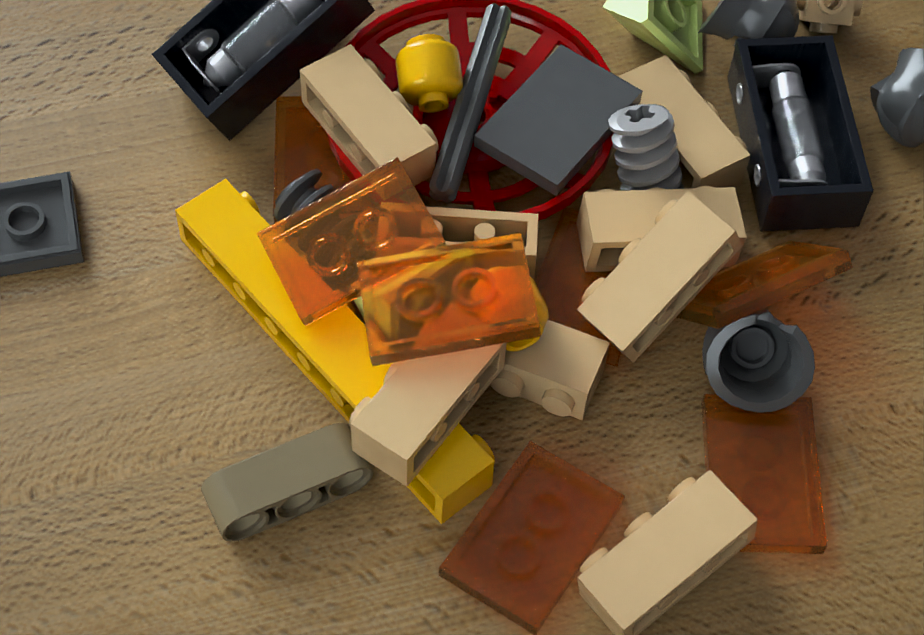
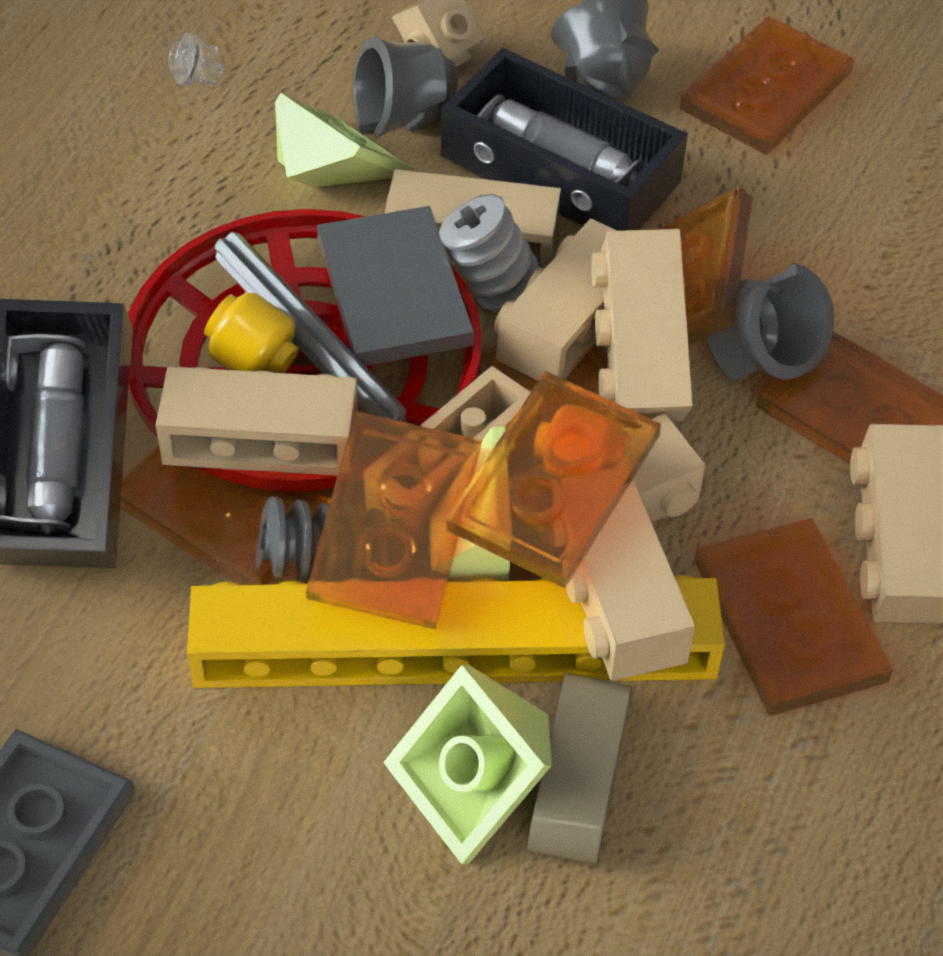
camera: 50 degrees left, 5 degrees down
none -> yellowish green slope [383,665,552,864]

